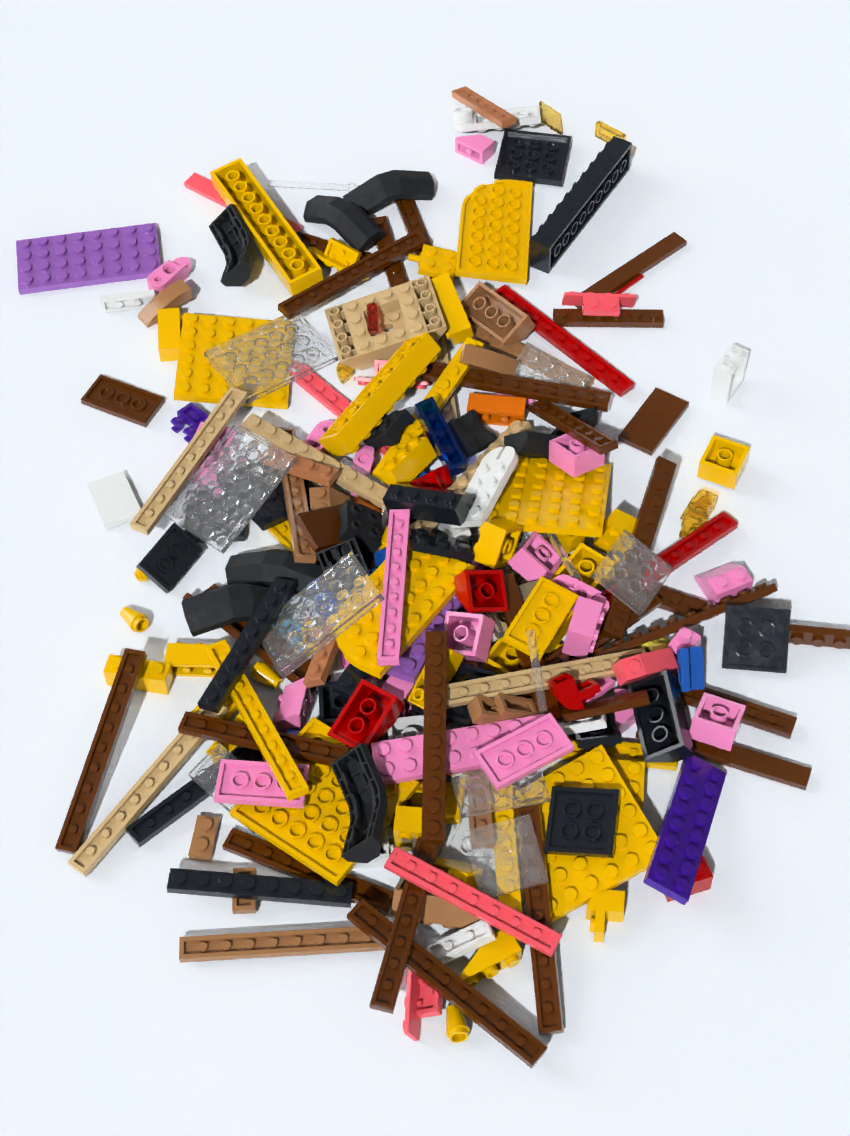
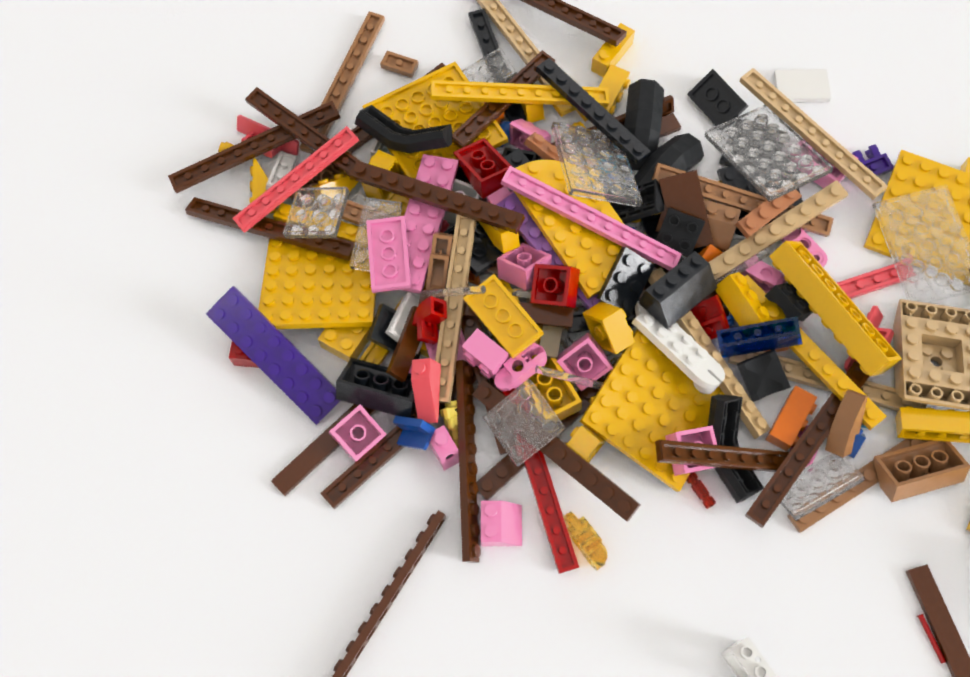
camera: 115 degrees right, 15 degrees up
reddish brown tile [80,374,165,428] -> none
yellow cone [120,606,149,633] -> none
black plate [167,868,353,908] -> none
medium nougat plate [188,815,220,861] -> none
bright pink plate [214,759,310,809] -> none
clear yellow tile [336,362,355,385] -> none
clear red axle [367,302,378,335] -> none
red plate [494,284,635,397] -> none
black plate [544,786,621,858] -> none
reddish brown plate [553,308,664,328] -> none
coral bracket [562,291,637,317] -> none
yellow brick [585,890,625,942] -> none
reddish brown tile [618,387,689,456] -> none
yellow brick [697,435,750,490] -> none
black plate [721,605,791,673] -> none

